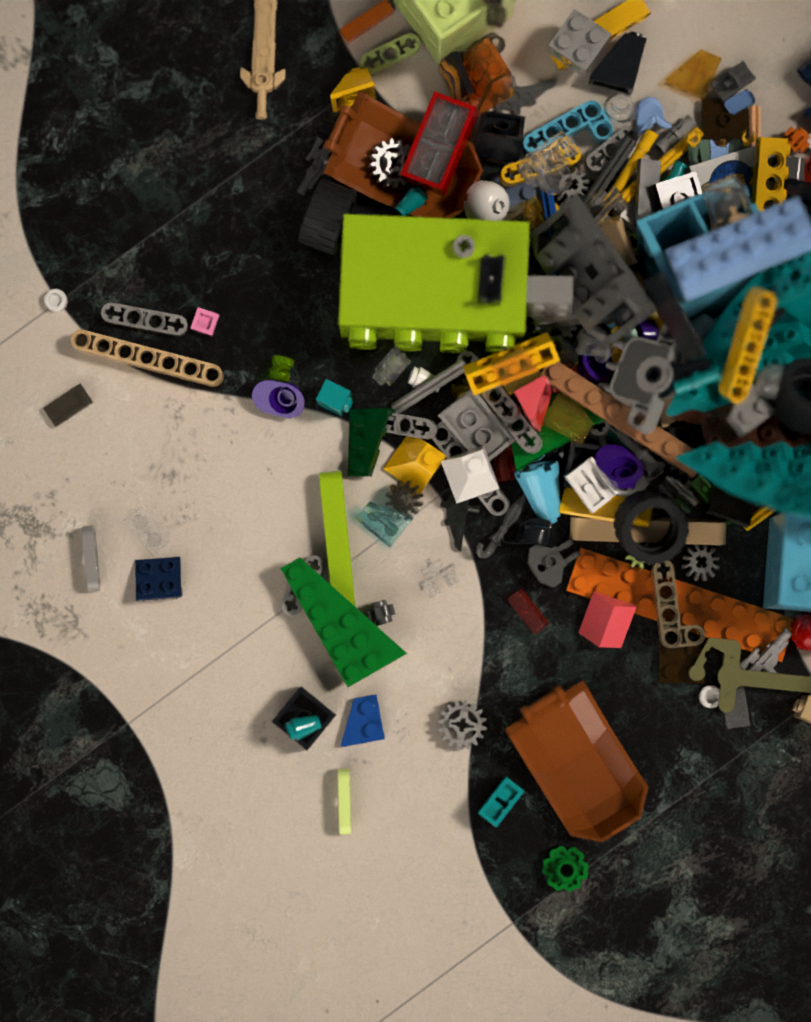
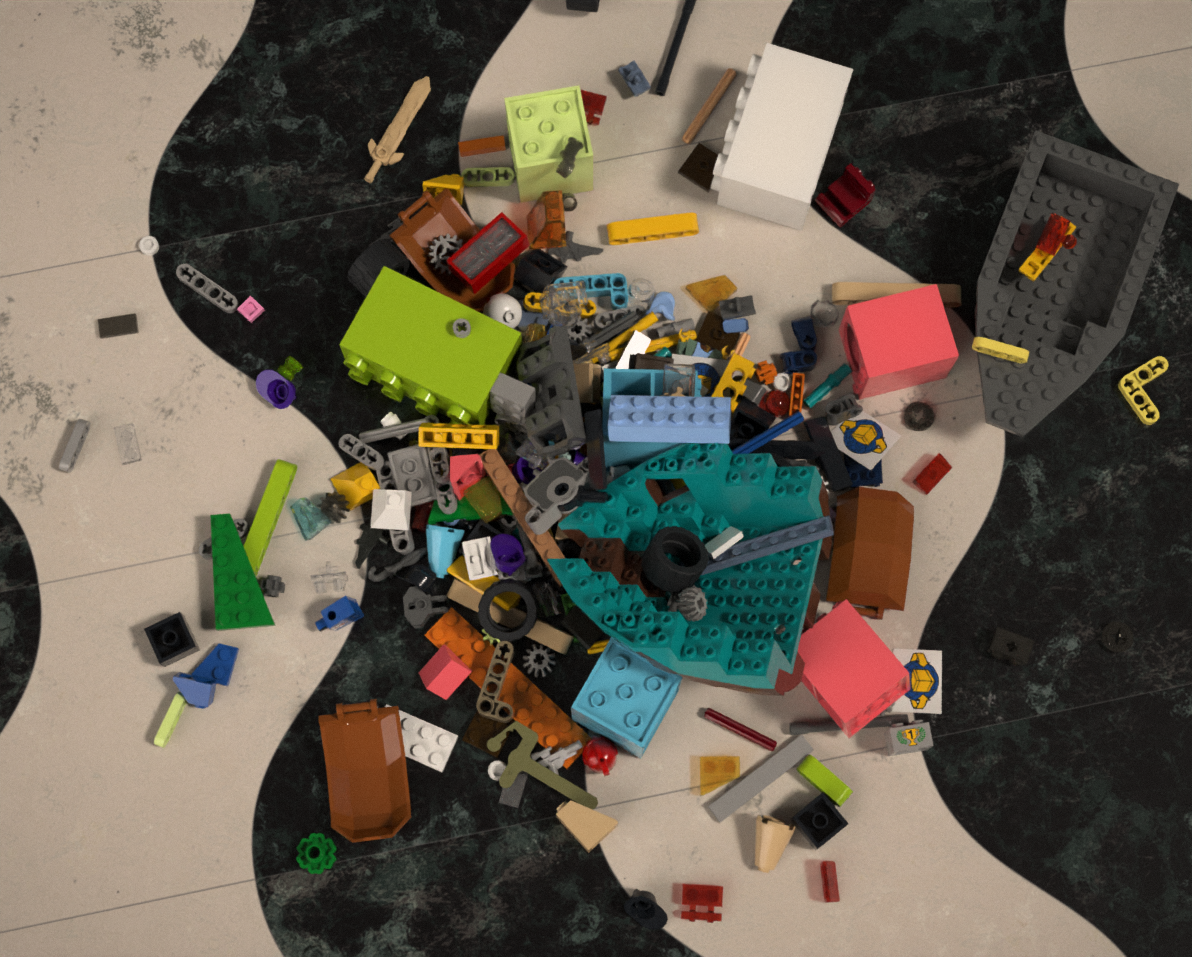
camera: 25 degrees right, 10 degrees down
tan beam [71,330,224,387] -> none
dark blue hinge [135,557,183,602] -> none
teal cone [285,715,321,741] -> none
teal brick [316,379,353,416] -> none
dark green wing [348,408,394,477] -> none
clear hips [372,346,411,386] -> none
teal cone [394,185,428,217] -> none
slope [438,51,475,103] -> none
light grey gear [438,700,487,749] -> none
black hinge [477,254,505,305] -> none
teal brick [478,776,524,827] -> none
clear yellow piece [490,345,542,395] -> none
clear red slope [508,589,549,634] -> none
light grey brick [547,9,611,77] -> none
black slope [588,32,647,95] -> none
teal pin [674,366,723,396] -> none
yellow beam [719,287,776,403] -> none
light grey wing [726,383,775,437] -> none
clear hair [756,364,783,399] -> none
none -> blue slope [173,672,217,709]
none -> blue torso [315,596,364,632]
none -> white plate [385,704,459,772]

